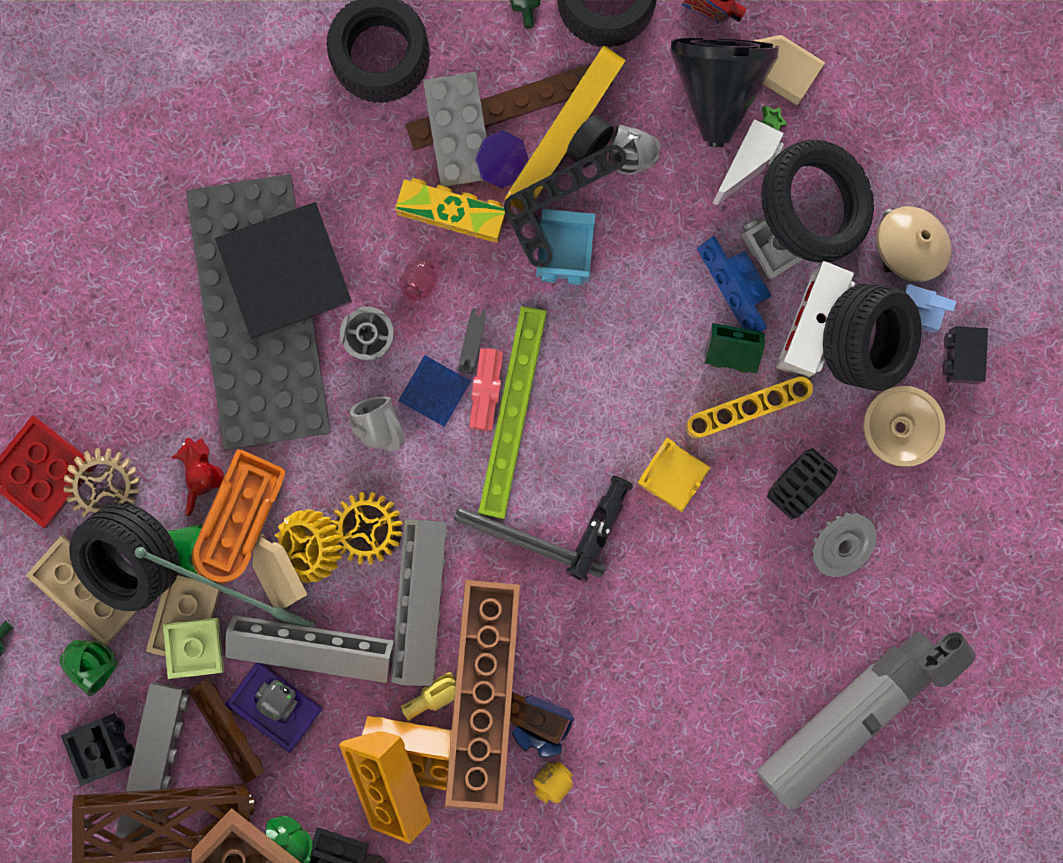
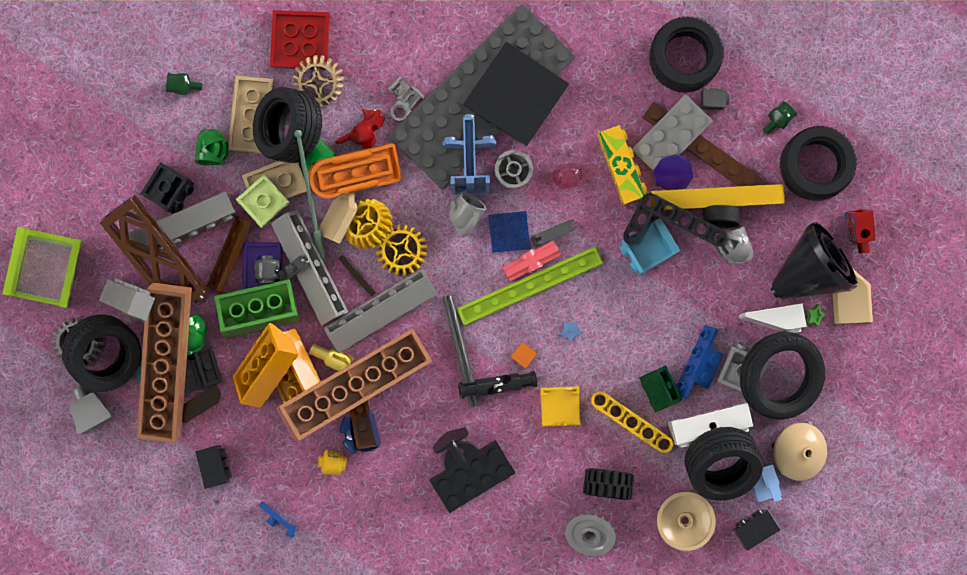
camera: 55 degrees right, 0 degrees up
none -> bright green slope [214,279,300,339]
none -> dark grey piece [278,254,310,281]
none -> dark brown piece [338,255,376,297]
none -> light grey piece [388,76,425,122]
none -> black plate [429,427,515,513]
none -> medium blue piece [442,114,496,194]
none -> orange tile [511,342,537,369]
none -> medium blue piece [560,321,581,342]
none -> dark grey window [701,87,730,110]

